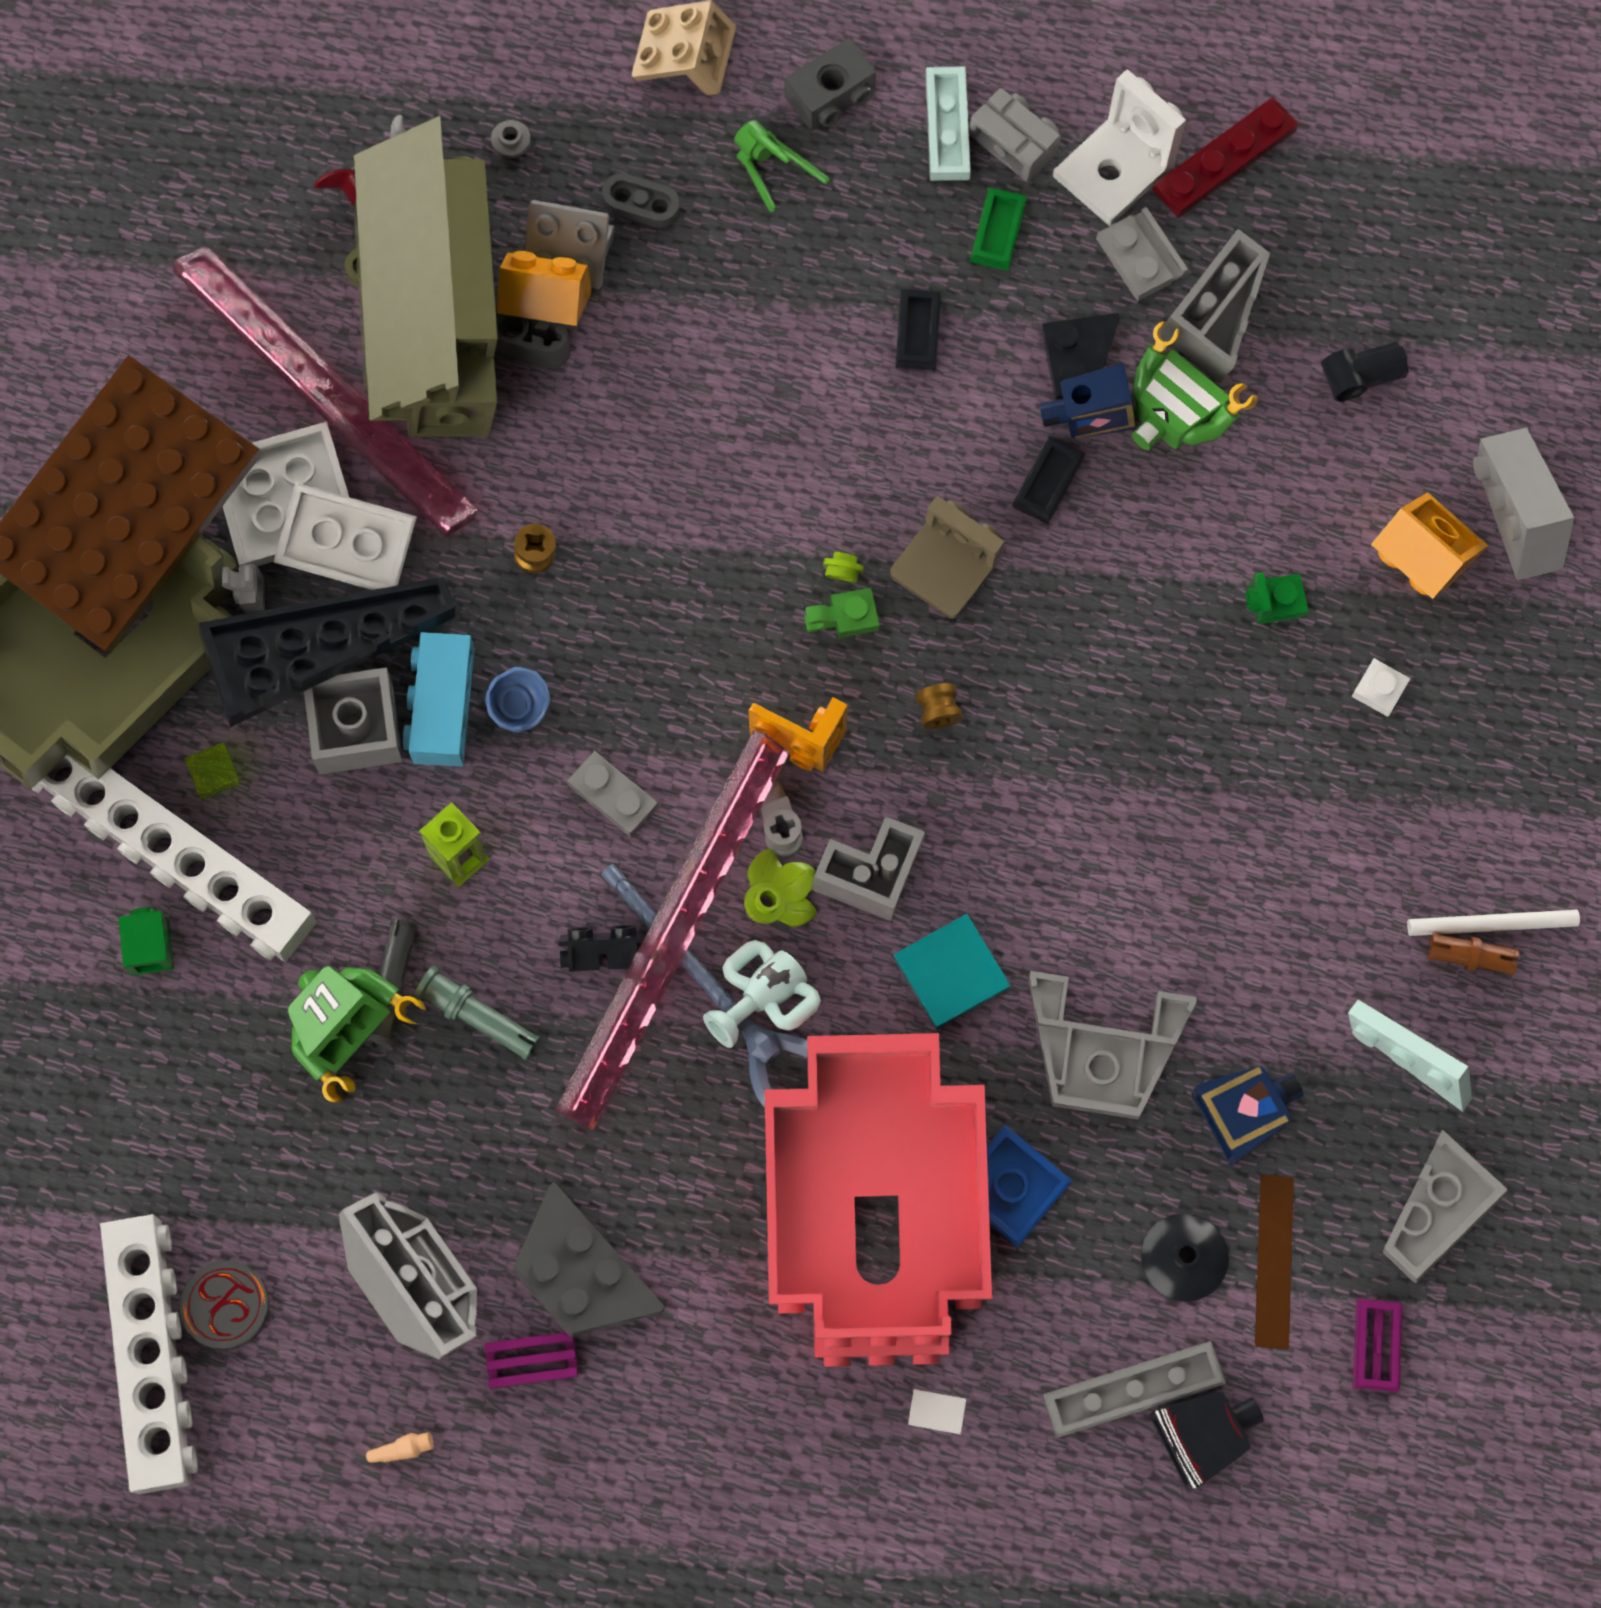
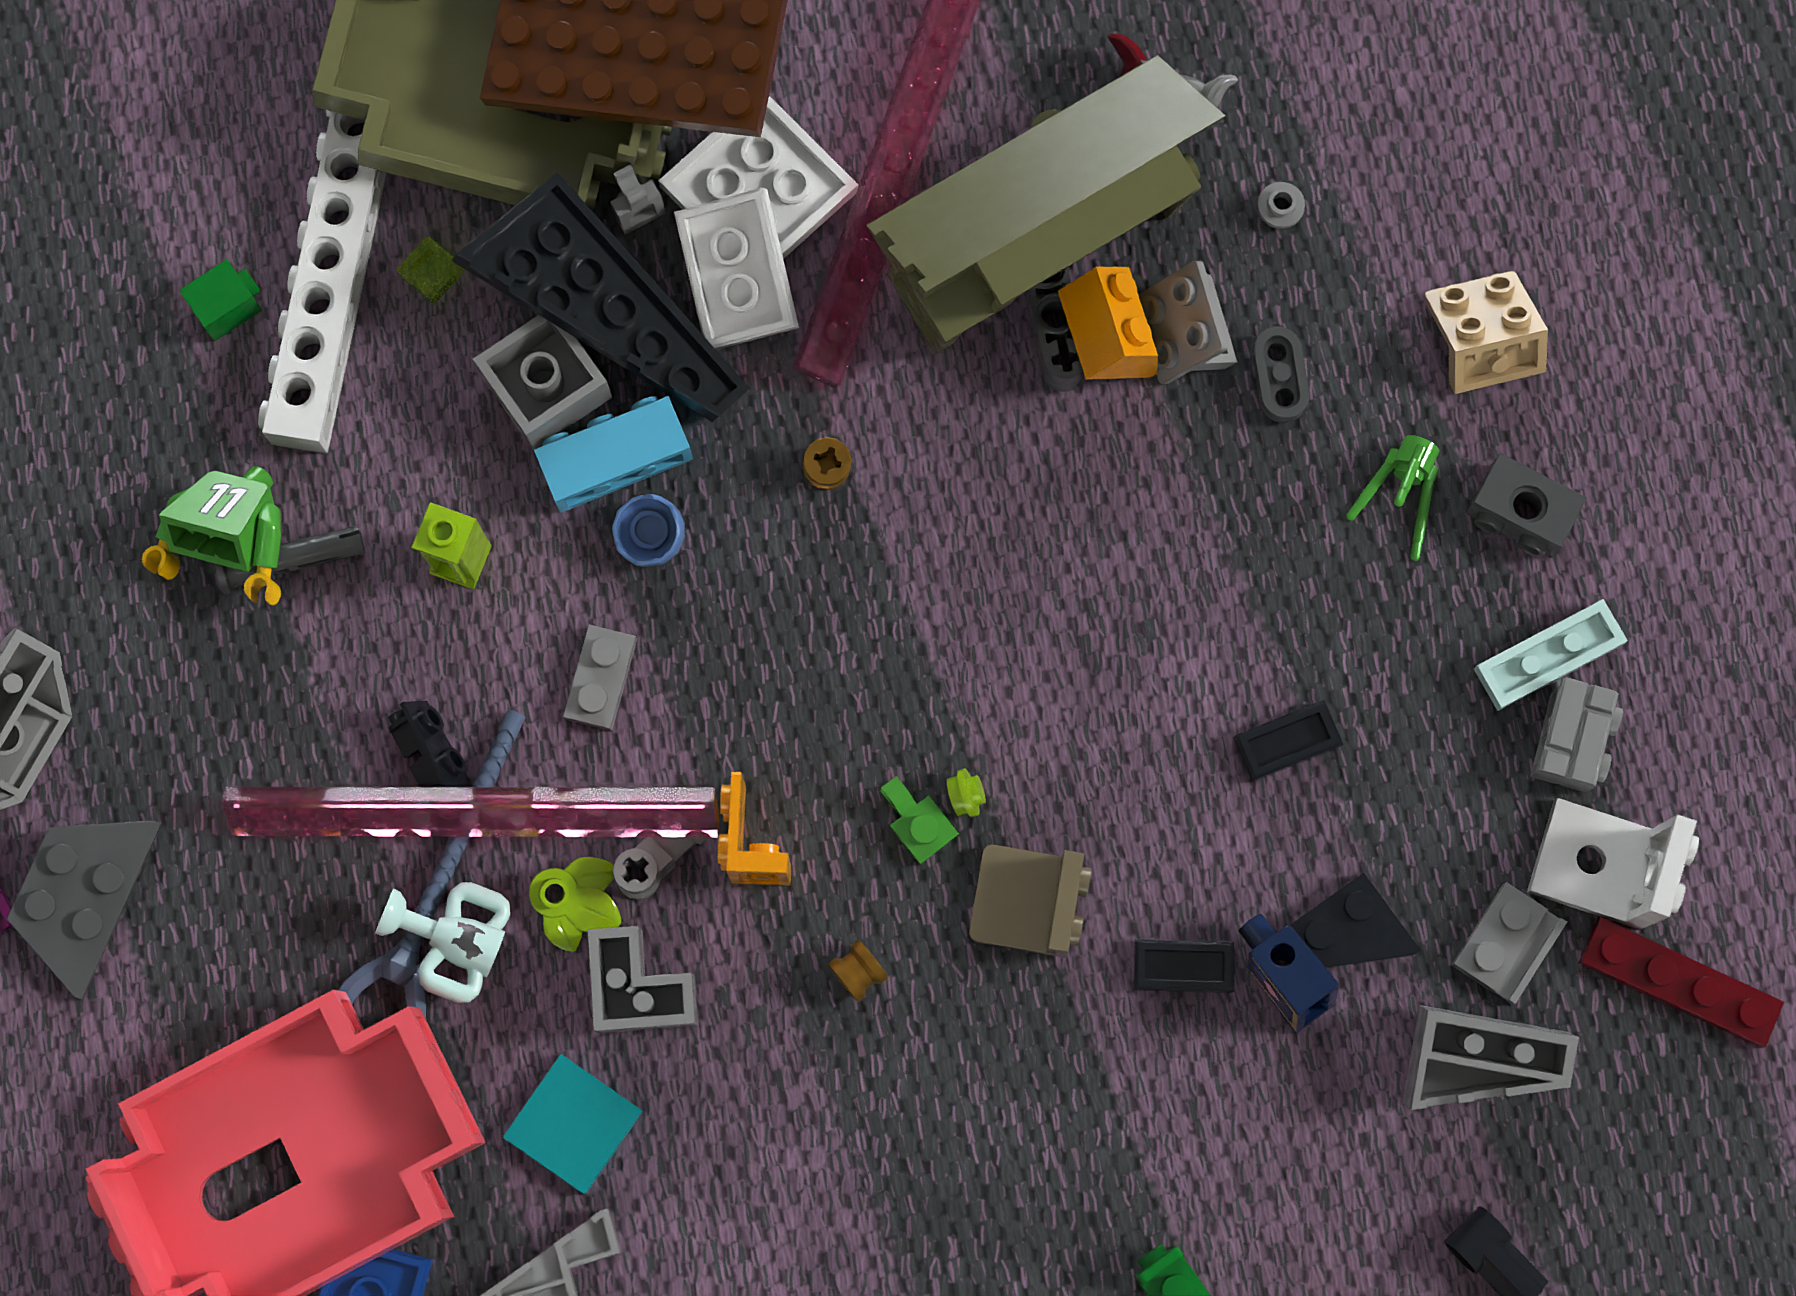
camera: 65 degrees right, 5 degrees up
sand green pin [413,965,540,1061] -> none
green tile [970,187,1027,271] -> none
bright green torso [1132,321,1257,450] -> none

